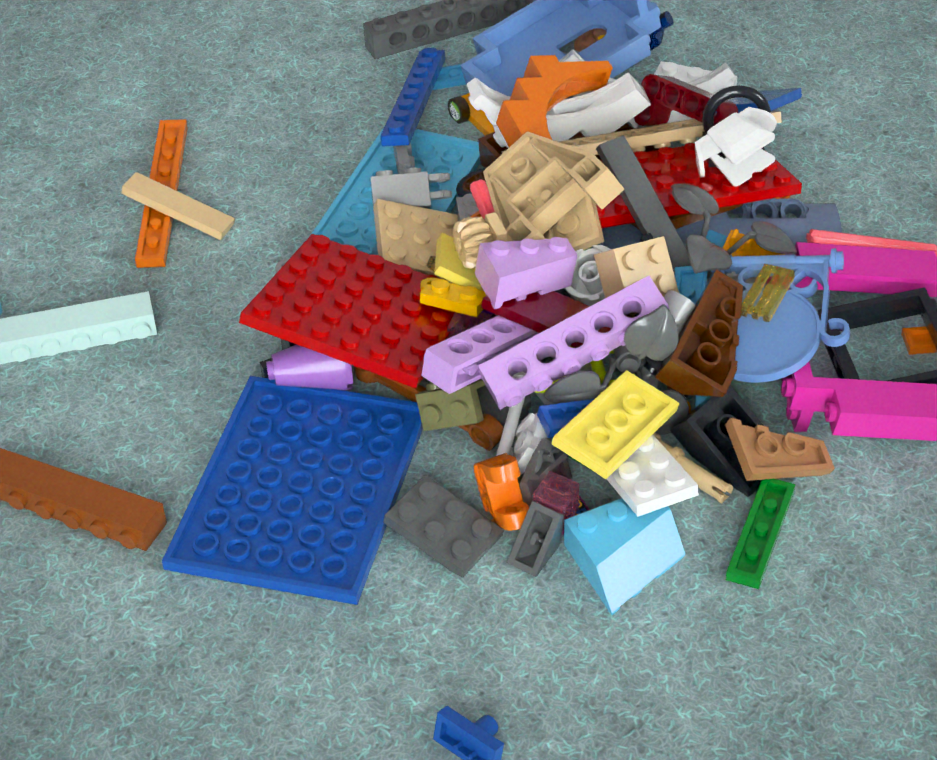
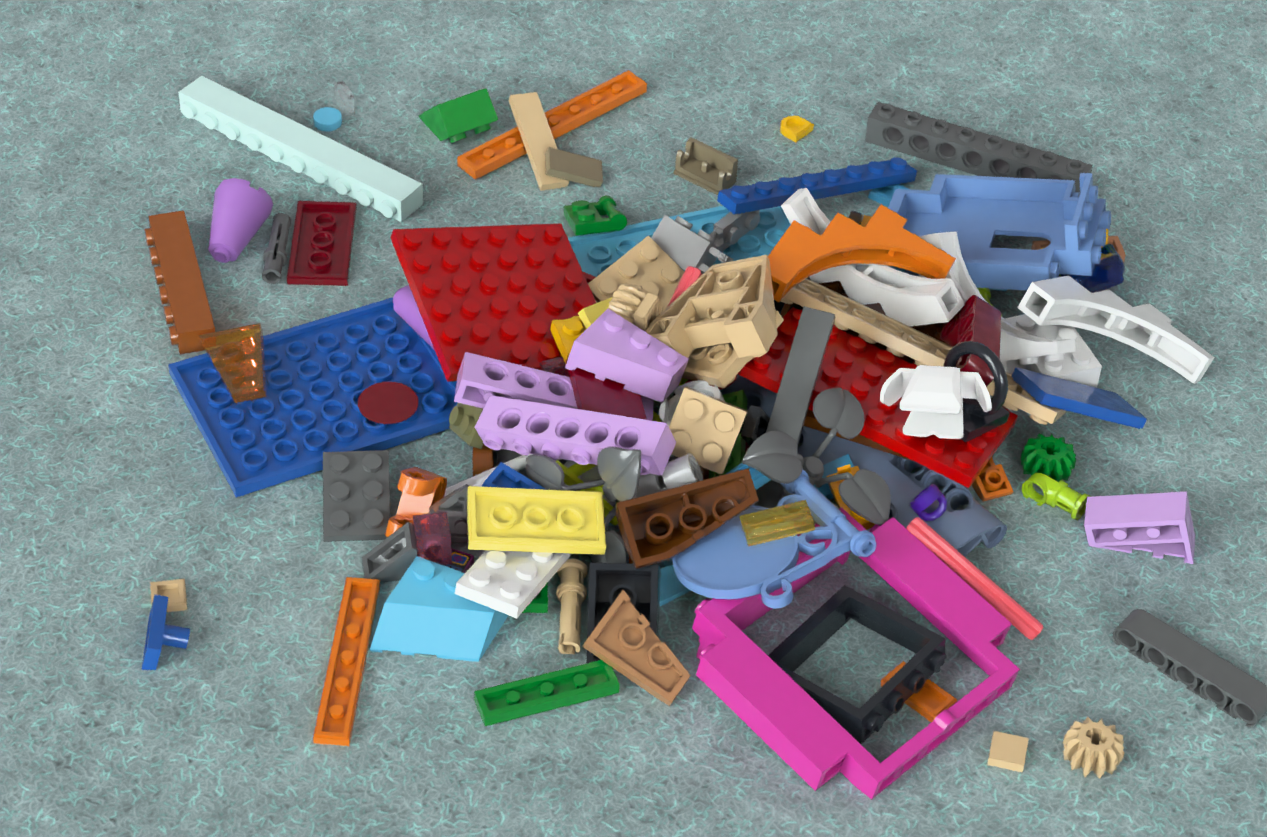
camera: 45 degrees right, 0 degrees up
none -> tan tile [150,579,187,612]
none -> clear orange wing [199,323,266,403]
none -> medium lavender cone [208,178,273,263]
none -> dark grey pin [262,213,292,284]
none -> dark red tile [287,201,357,286]
none -> orange tile [313,577,381,746]
none -> dark red sticker [358,382,419,424]
none -> green slope [418,88,498,143]
none -> dark tan tile [545,147,603,187]
none -> green plate [563,195,627,236]
none -> dark tan hinge [673,137,738,195]
none -> yellow tile [780,116,814,142]
none -> dark purple tile [909,484,947,521]
none -> white arch [1017,276,1215,384]
none -> green gear [1020,433,1076,482]
none -> lime connector [1022,473,1091,521]
none -> lavender wedge [1084,492,1195,564]

